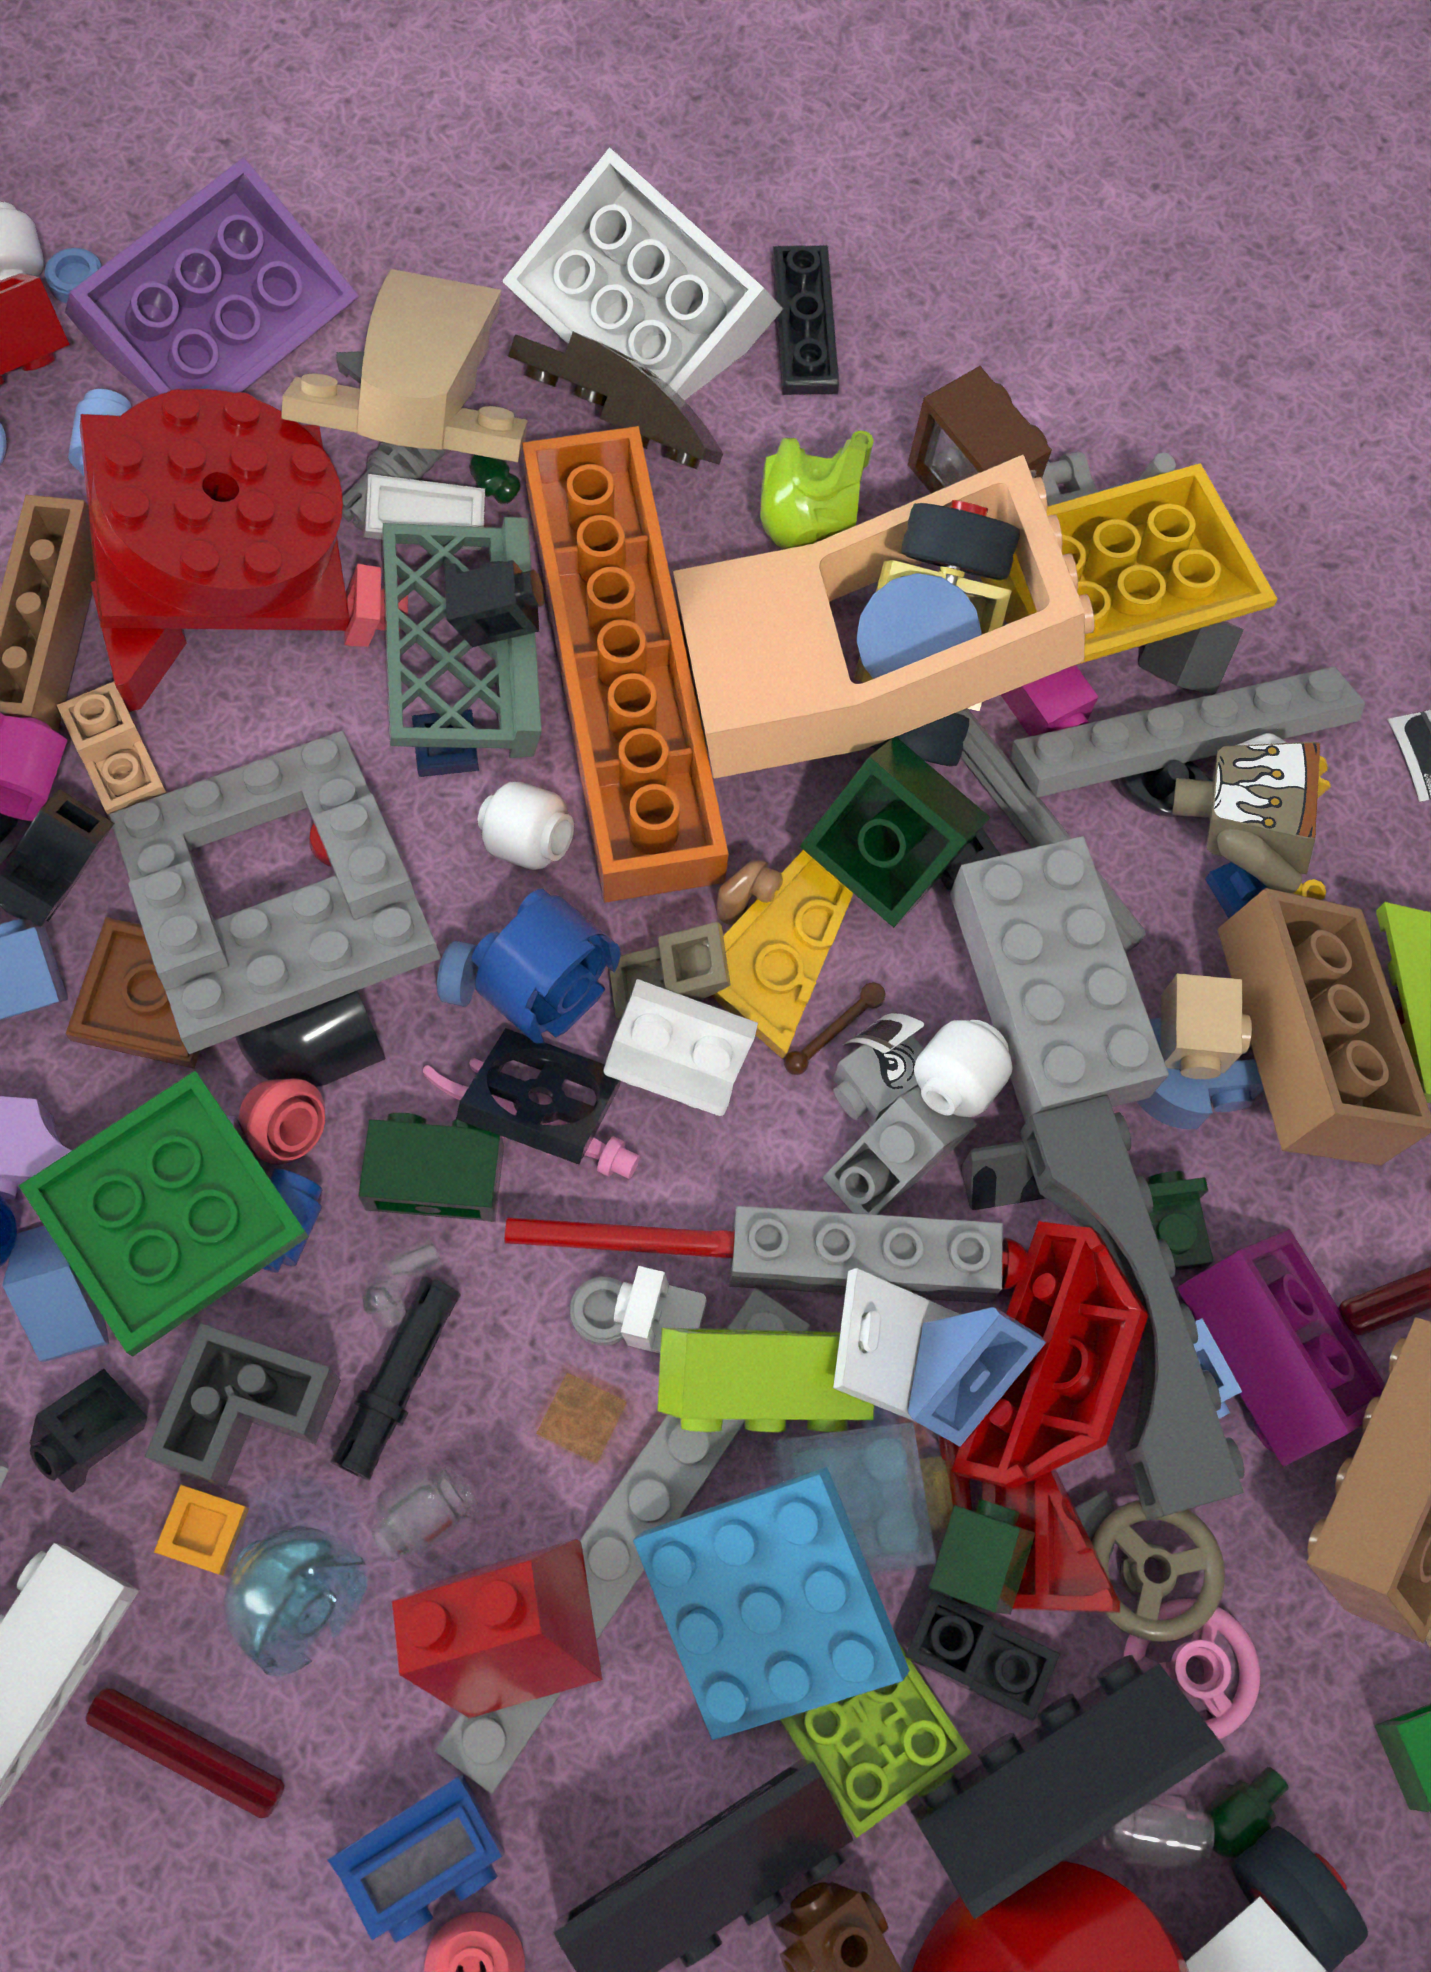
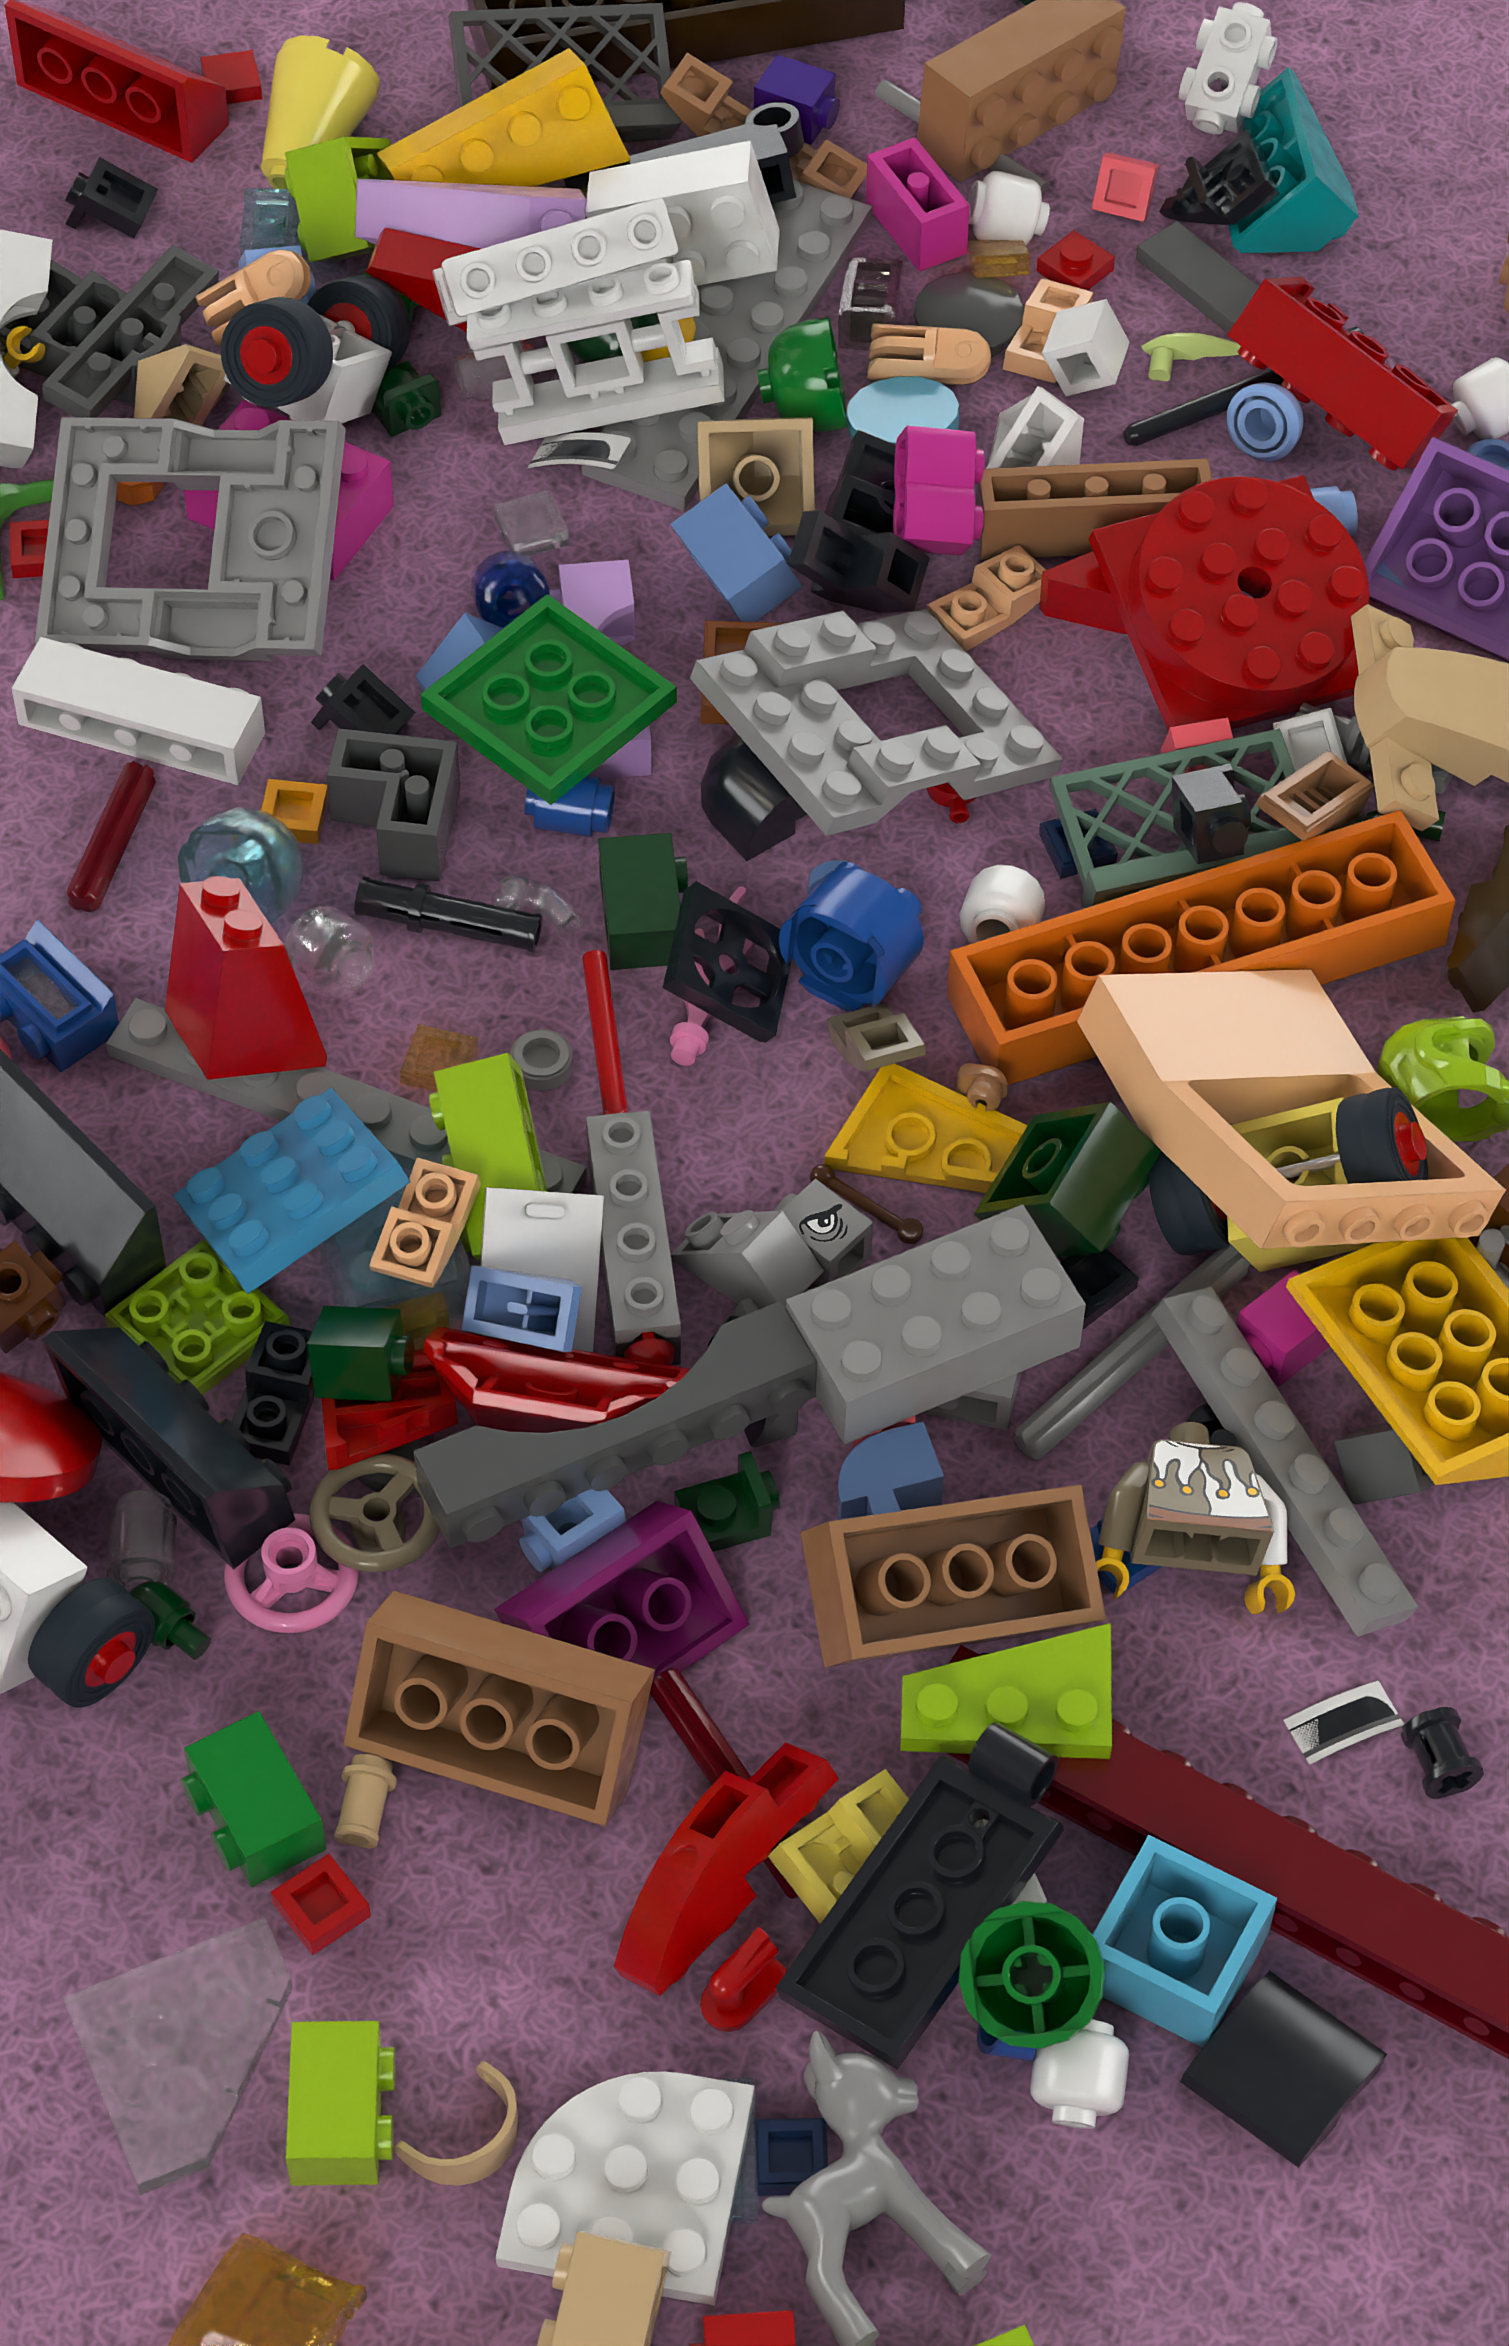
camera: 85 degrees right, 15 degrees down
coral cone [239,1078,325,1165] -> none
white bracket [603,979,758,1116] -> none
white bracket [614,1266,707,1353] -> none
sticker [843,1013,924,1053] -> none
medium blue tile [856,573,982,679] -> none
white head [914,1020,1013,1117] -> none
tan brick [1161,973,1252,1079] -> none
none -> light nougat slope [369,1158,481,1288]
none -> medium nougat slope [1256,750,1374,841]

